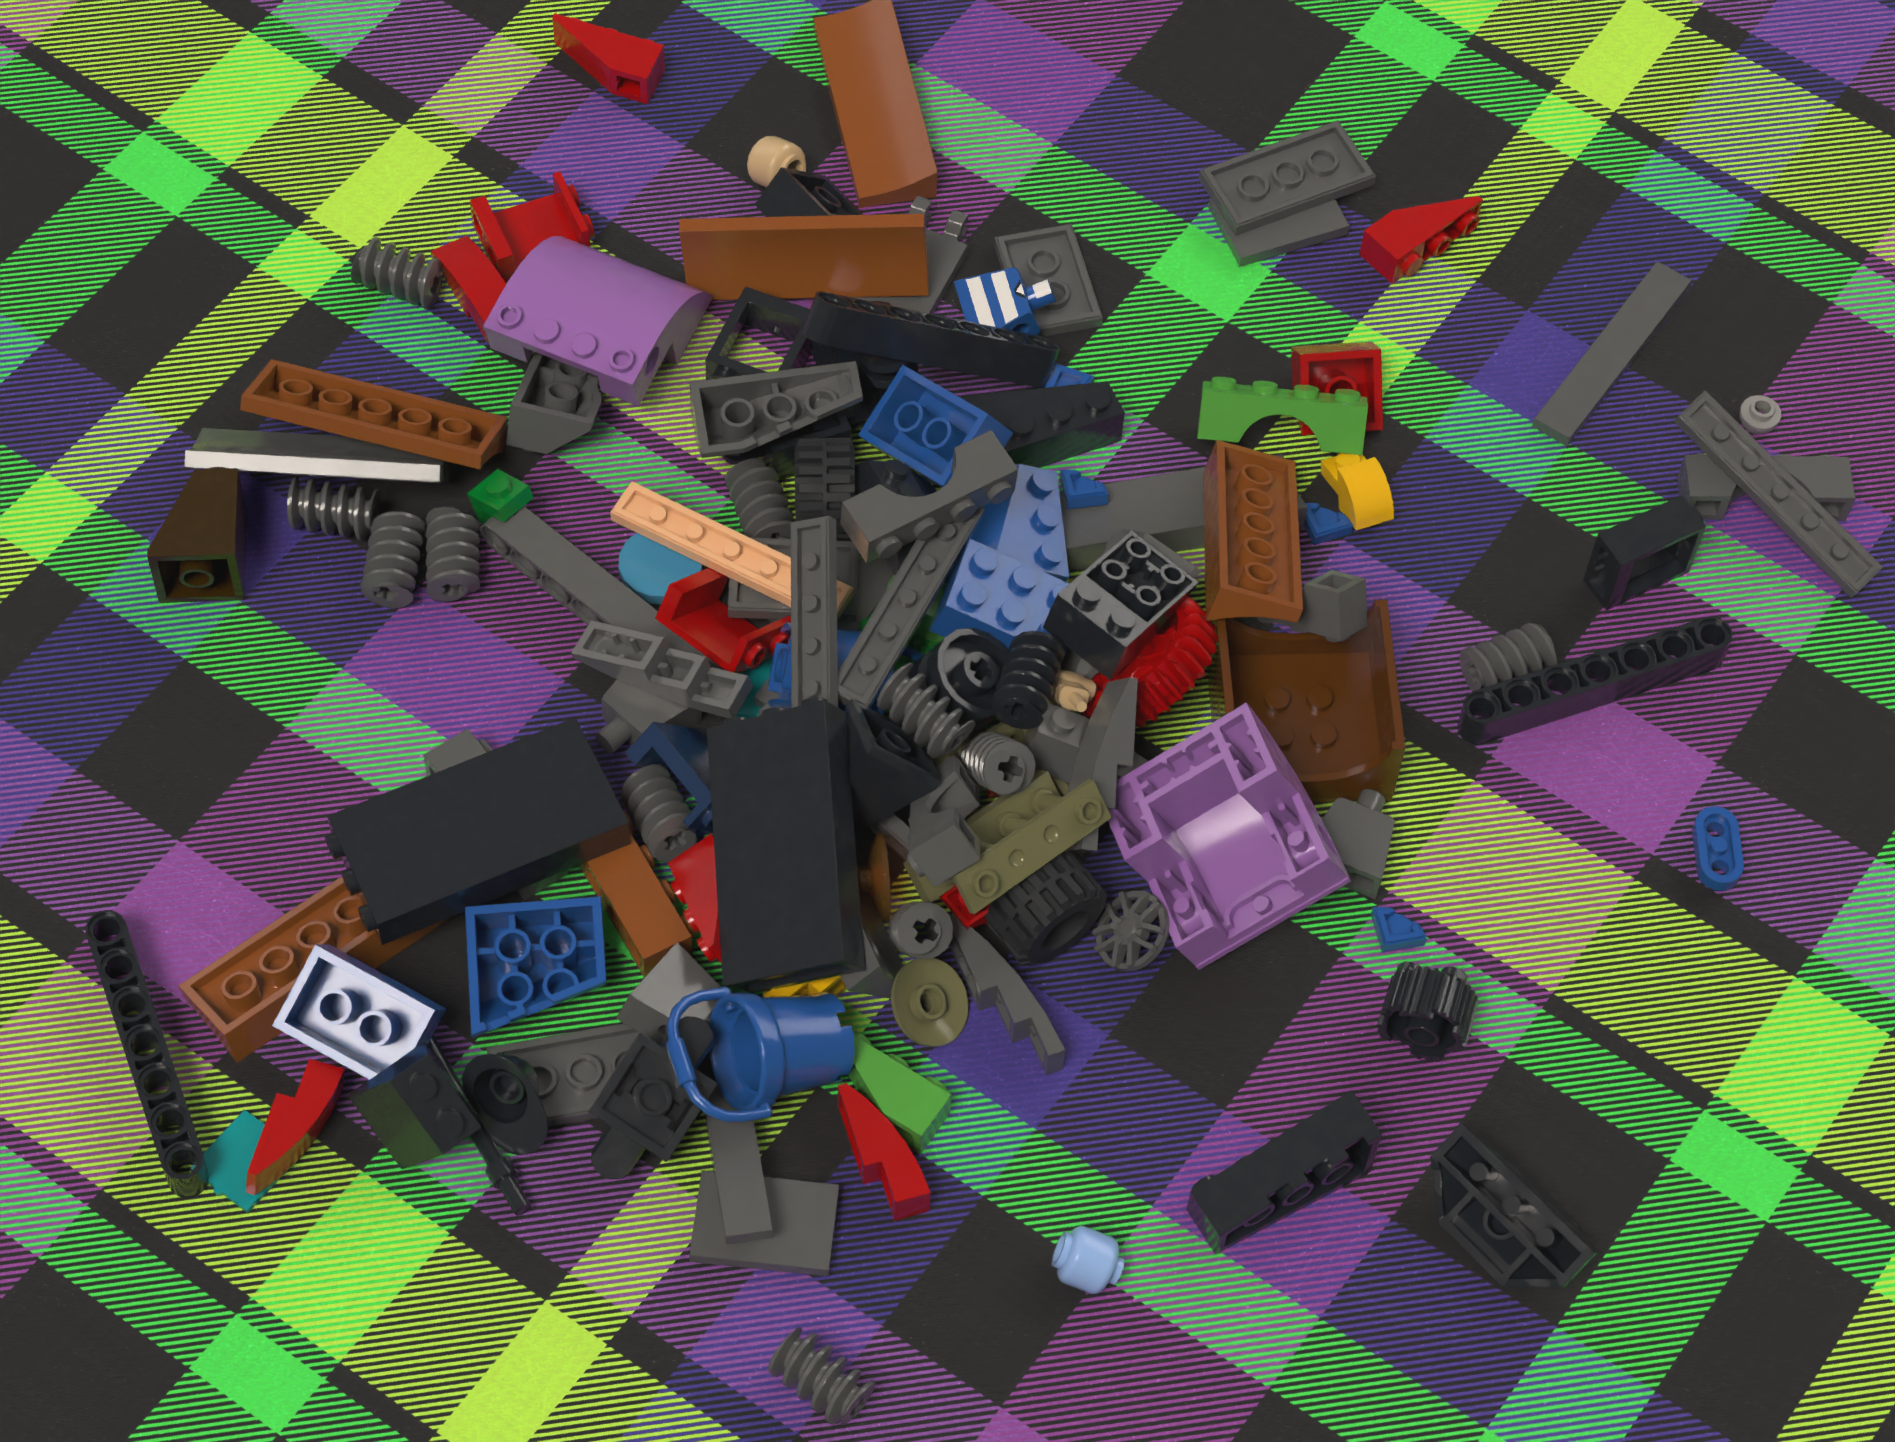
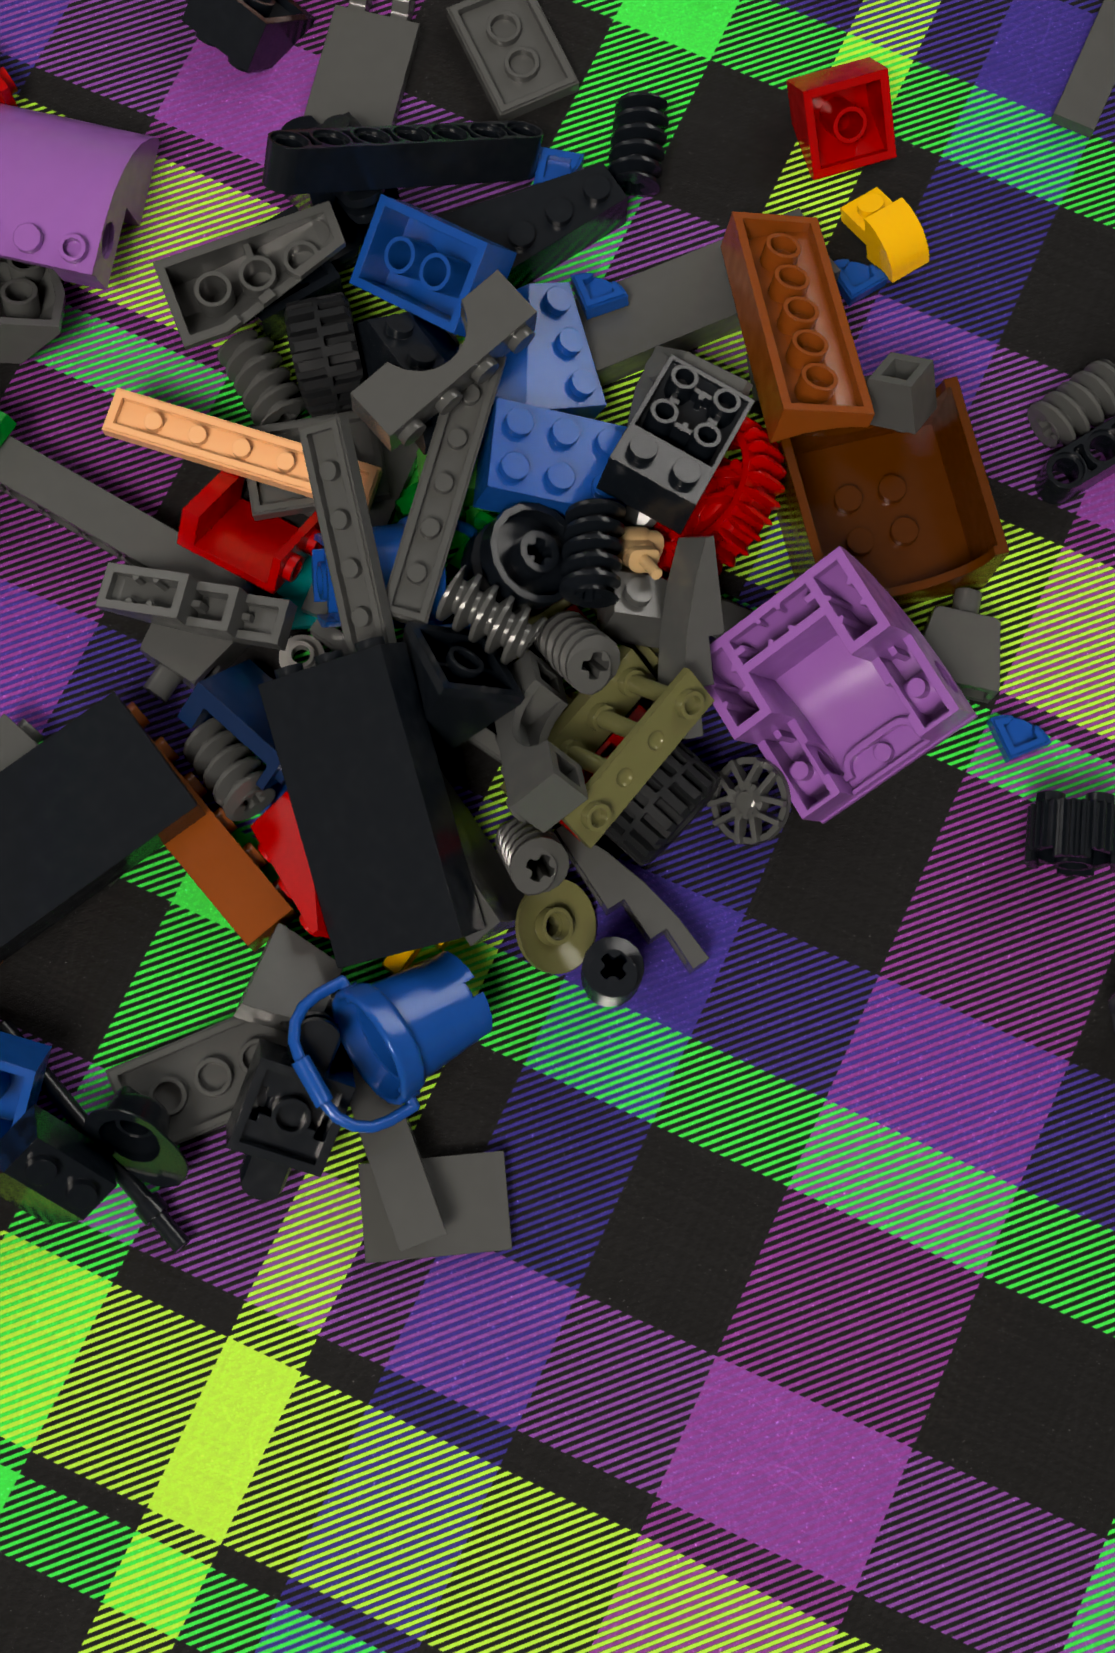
camera: 10 degrees left, 20 degrees up
blue wedge [465,896,606,1038] -> none
dark azure tile [618,533,702,604] -> none
dark orange arch [679,214,930,300] -> none
black window [705,286,813,380] -> none
dark grey piece [768,1327,876,1426] -> none
red slope [837,1083,931,1221] -> none
bright green slope [848,1031,952,1155] -> none
clear orange dish [858,833,891,922] -> none
blue torso [954,267,1056,335] -> none
light blue head [1051,1226,1124,1294] -> none
black wedge [1186,1090,1382,1255] -> none
bright green arch [1197,377,1368,455] -> none
none -> black piece [581,936,644,1007]
none -> black piece [607,91,669,197]

